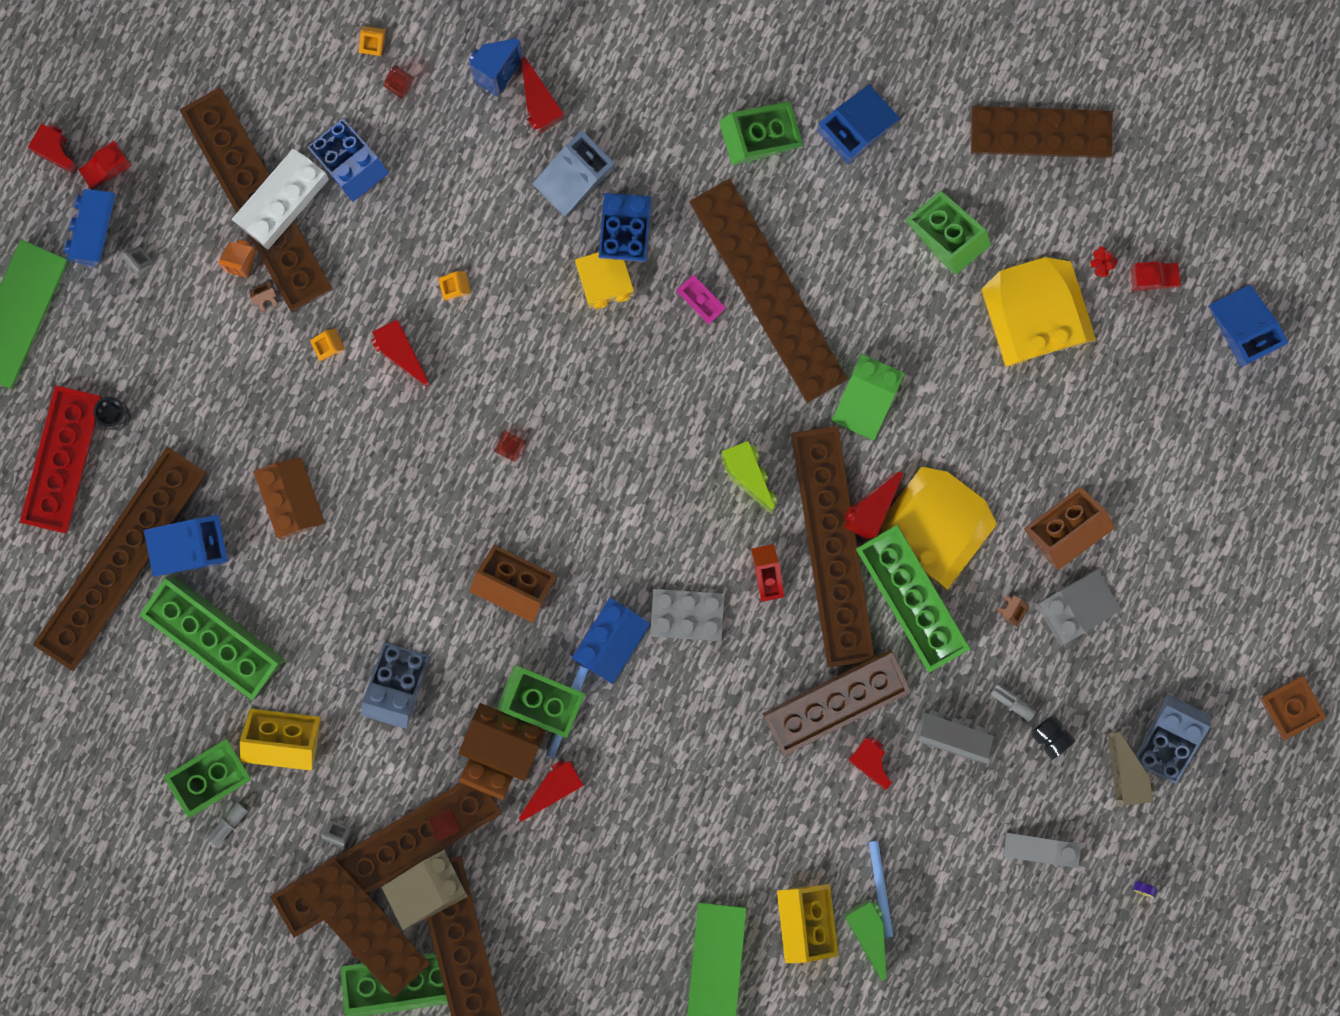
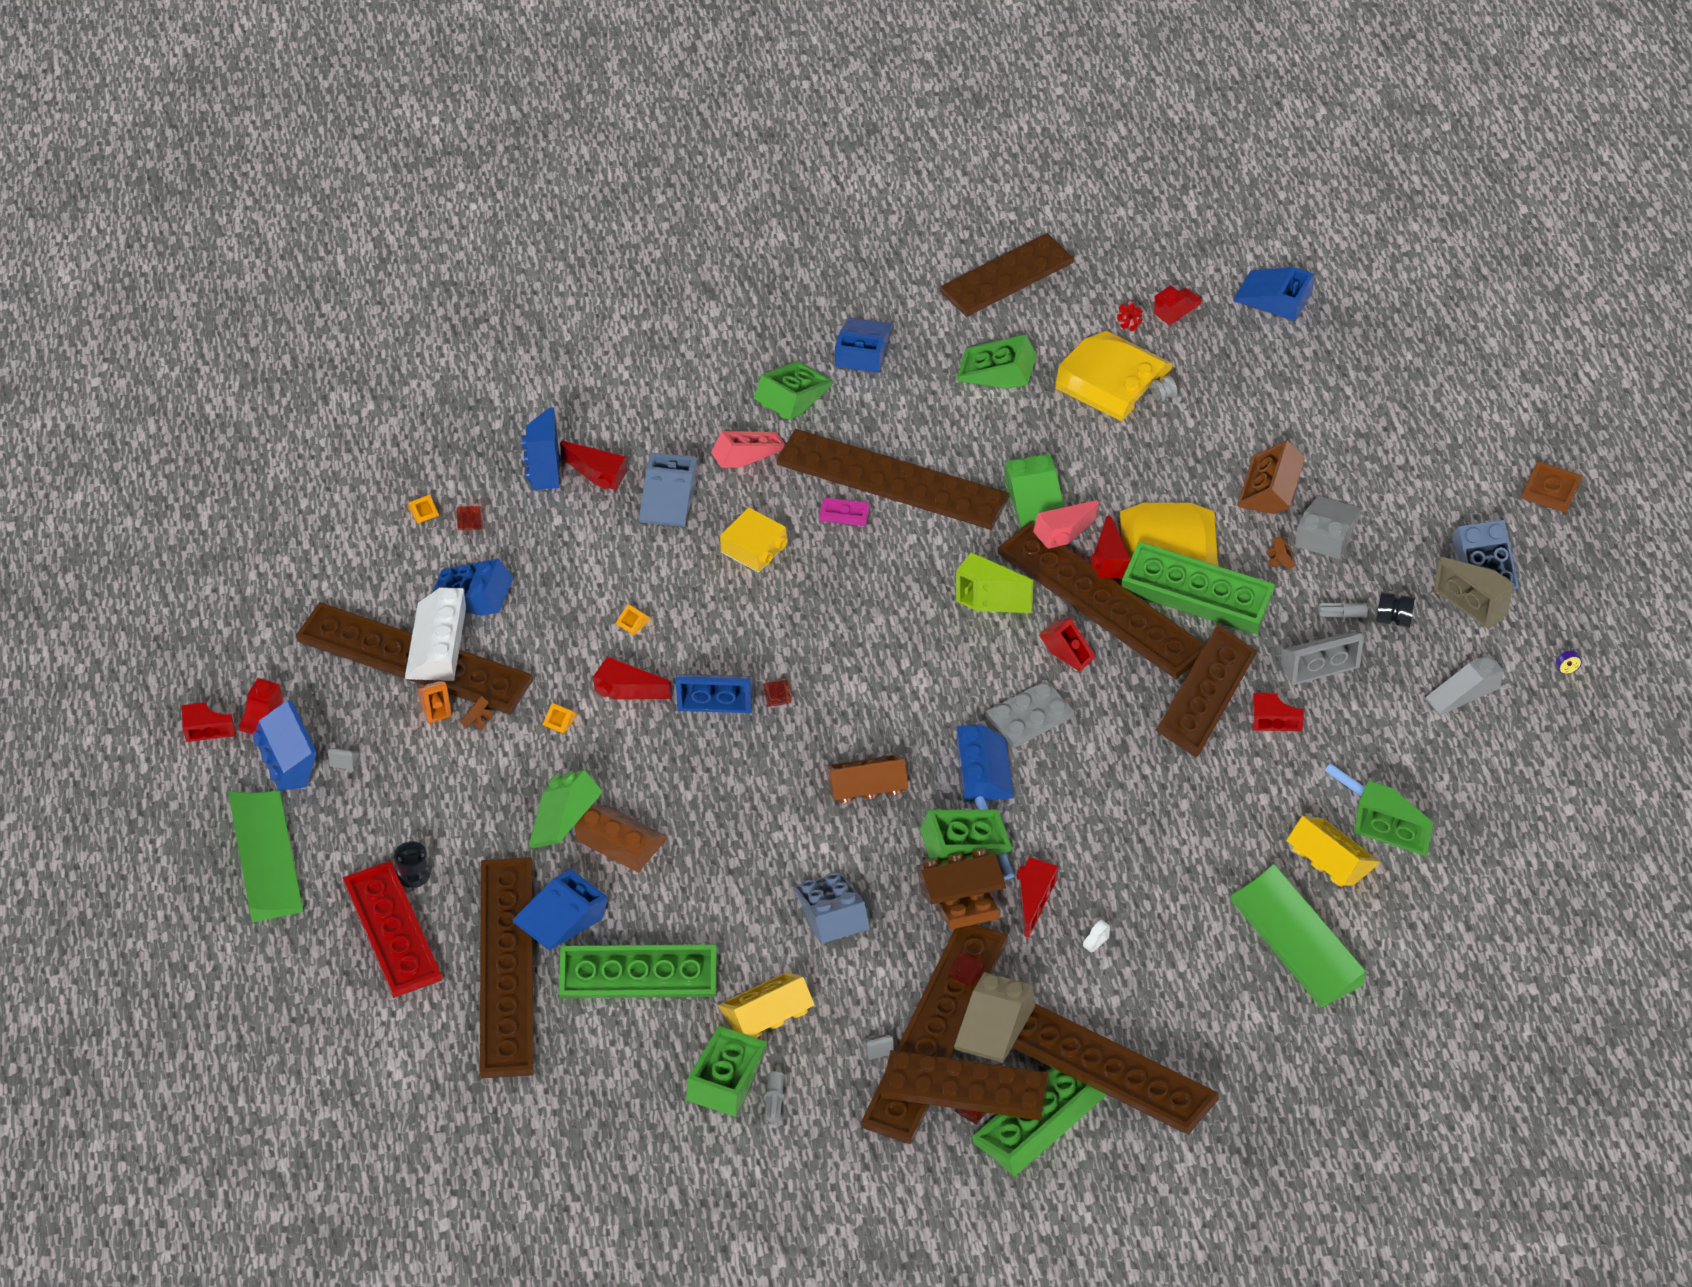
camera: 35 degrees left, 35 degrees down
blue slope [598,193,651,262] -> none
none -> bright green slope [529,770,603,848]
none -> blue slope [675,673,753,713]
none -> coral slope [711,431,785,468]
none -> coral slope [1033,500,1099,549]
none -> white tile [1083,920,1110,952]
none -> light grey wheel [1150,376,1178,403]

